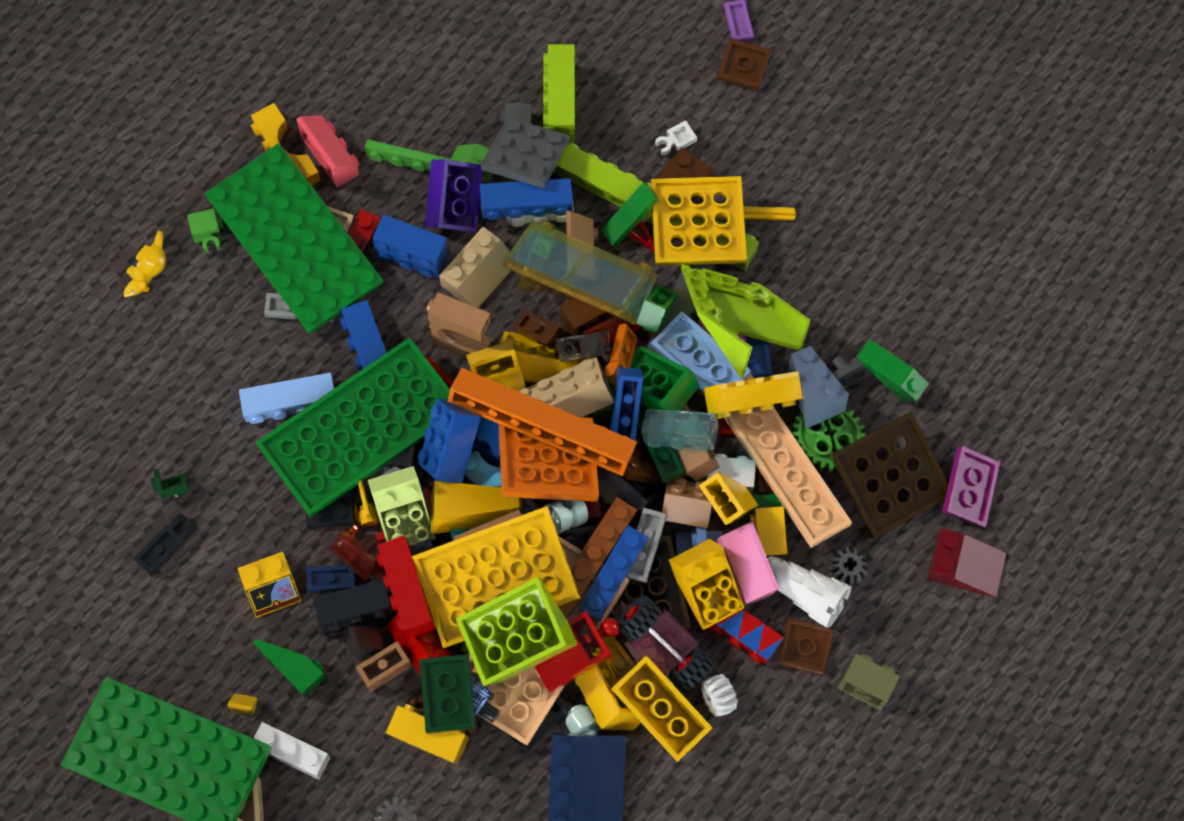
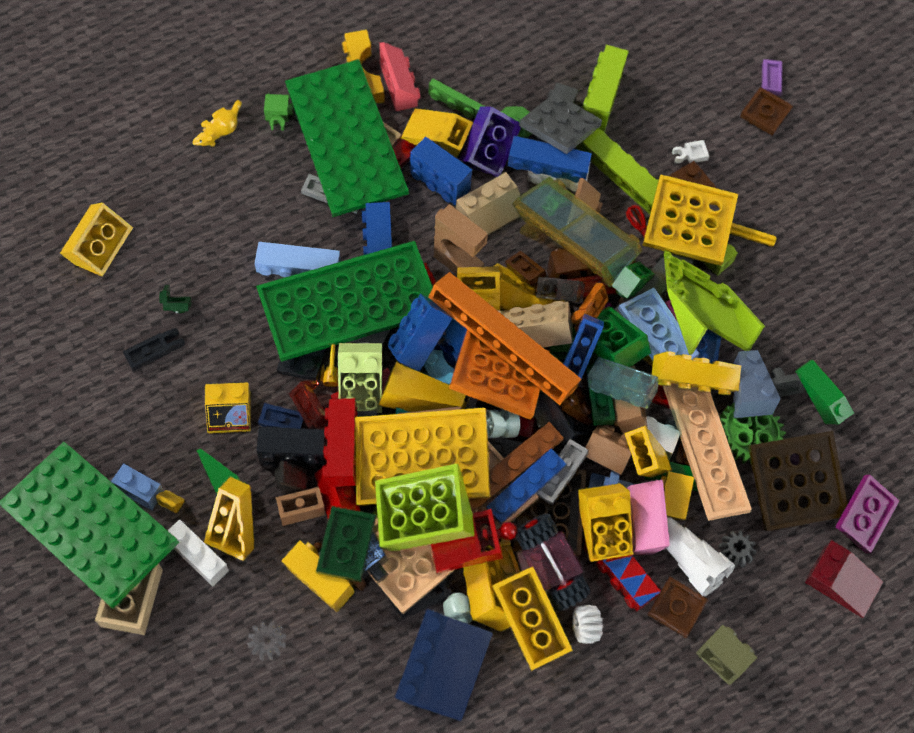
camera: 15 degrees right, 5 degrees down
green tile [600,182,659,247] -> none
none -> yellow slope [60,203,133,276]
none -> medium blue brick [111,463,163,510]
none -> yellow wedge [204,477,254,561]
none -> yellow slope [401,108,473,158]

